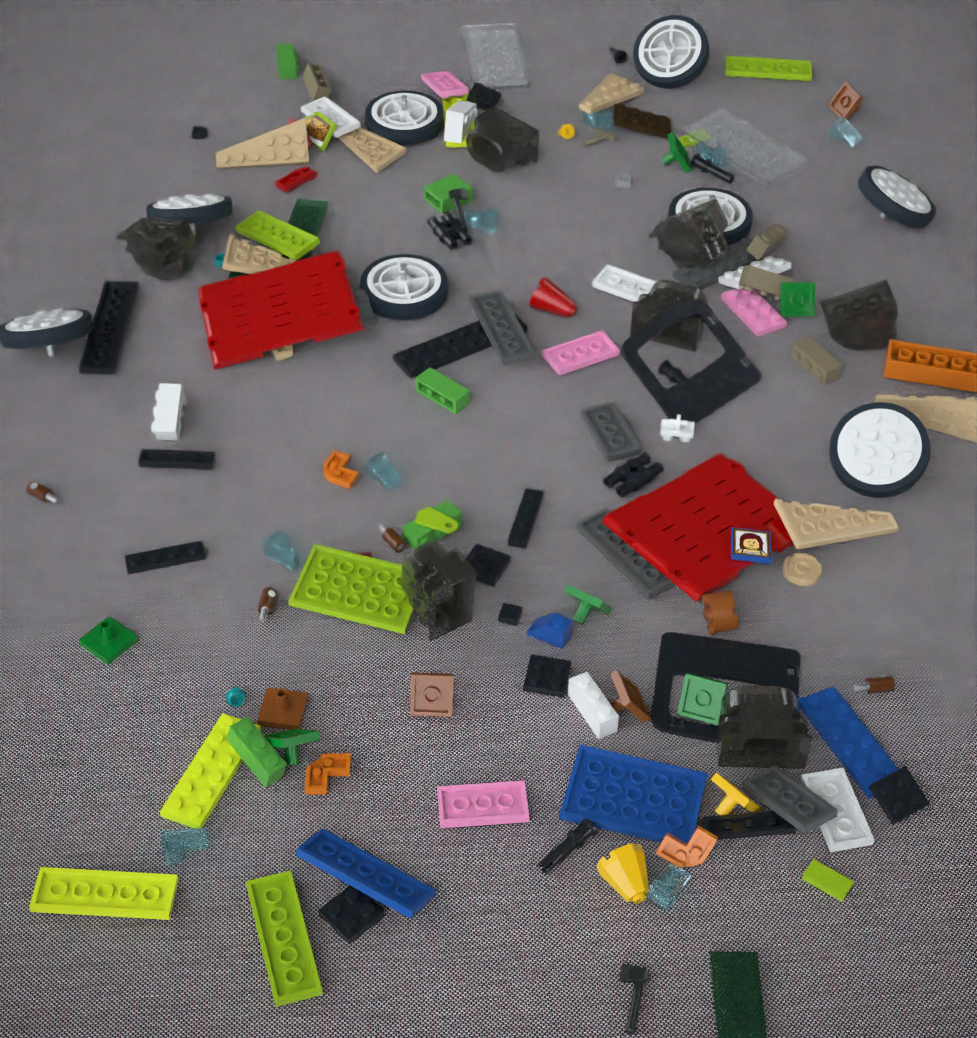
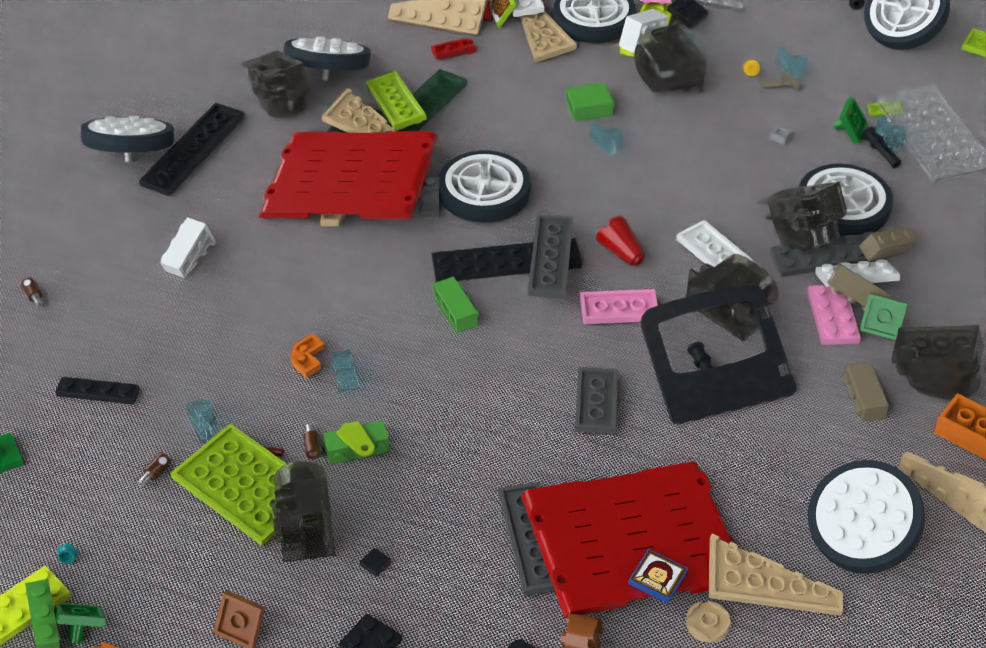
camera: 25 degrees right, 0 degrees up
black plate [138,449,216,470] -> none
dark orange tile [257,688,309,730] -> none
black pin [427,211,473,251] -> none
pearl dark grey piece [448,188,469,229] -> none
black plate [459,543,511,587] -> none
black plate [508,488,544,549] -> none
blue slope [526,612,573,649] -> none
green tile [564,585,612,625] -> none
tan wing [579,73,644,114] -> none
black pin [603,452,664,498] -> none
dark brown plate [612,103,671,139] -> none
white hips [660,414,695,443] -> none

